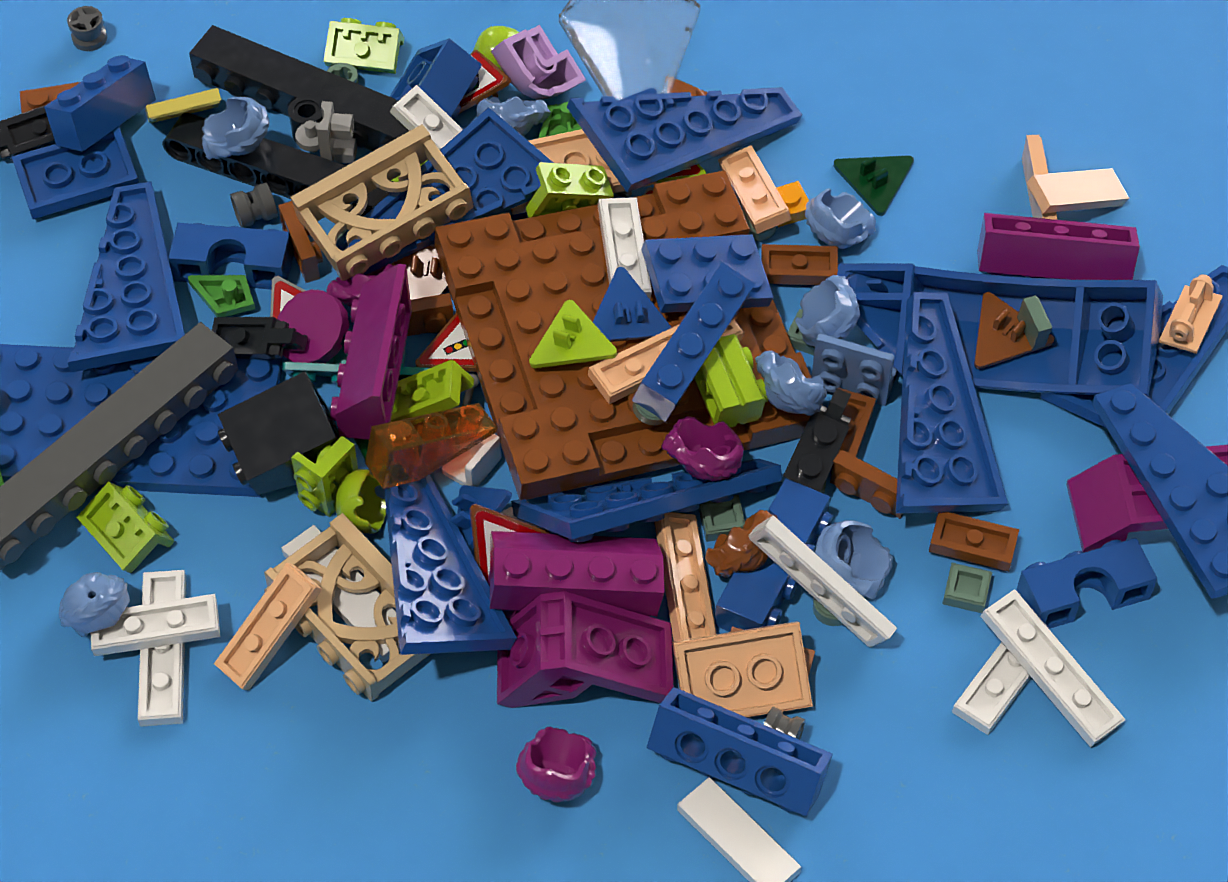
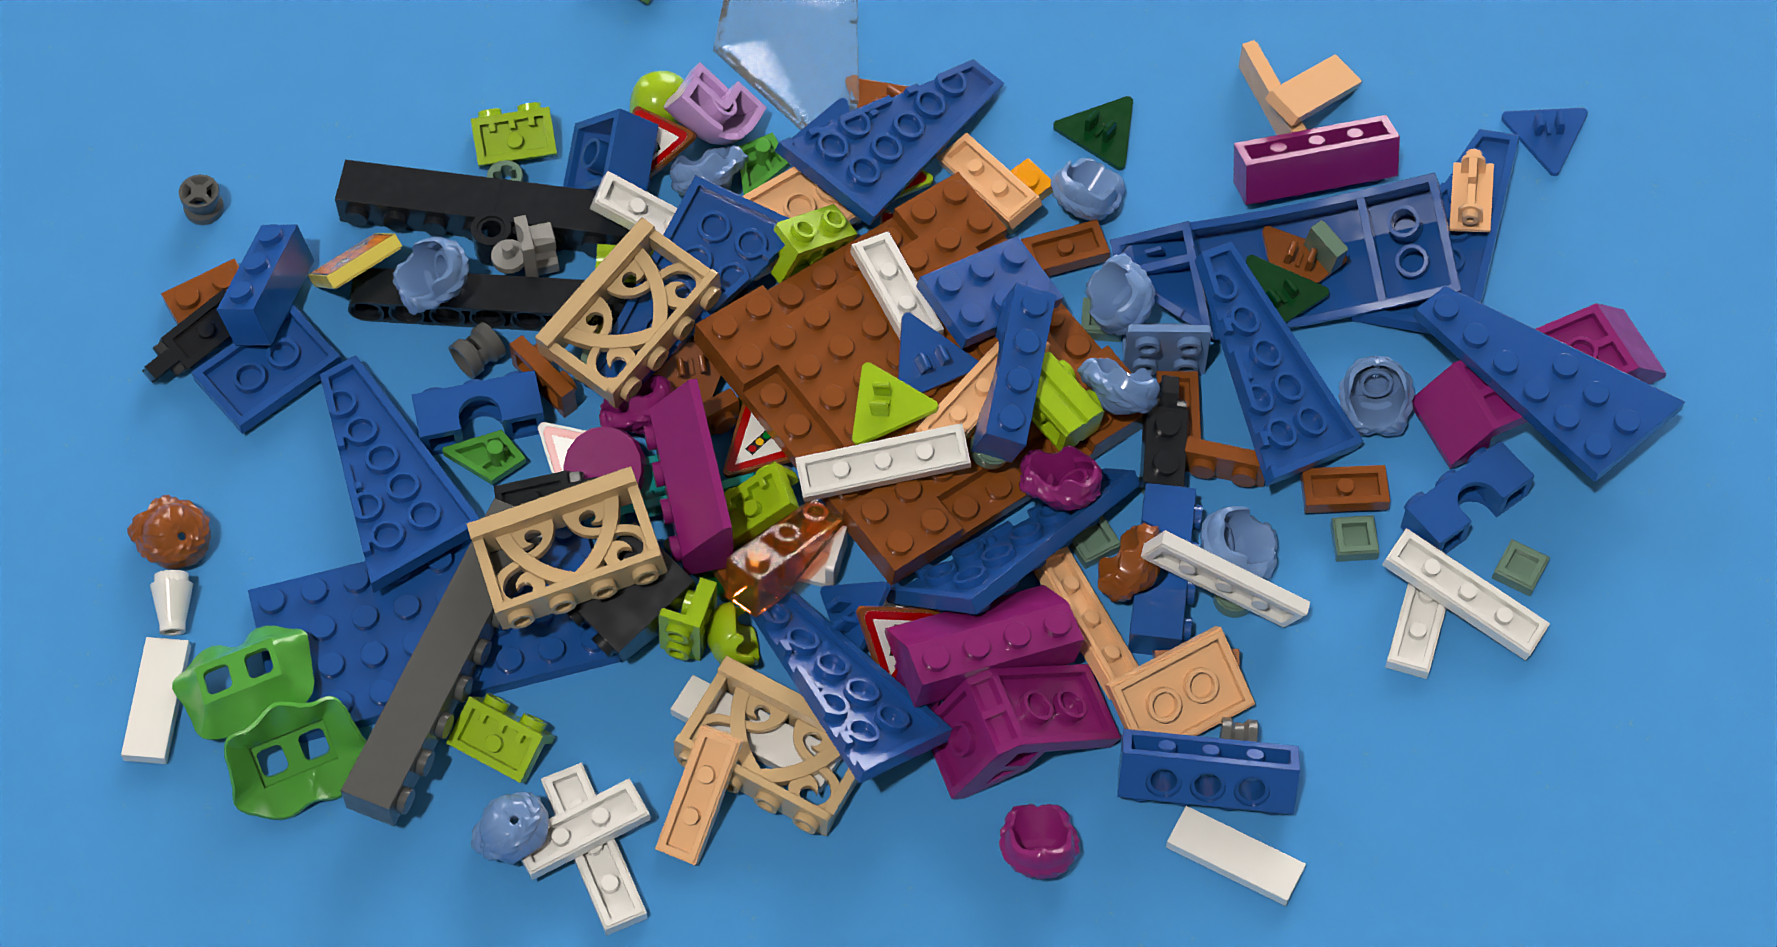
camera: 20 degrees left, 5 degrees up
none -> tan fence [467,466,668,630]
none -> white tile [795,423,971,502]
none -> dark green piece [1245,255,1329,324]
none -> medium blue hair [1338,356,1415,436]
none -> sand green tile [1492,539,1550,597]

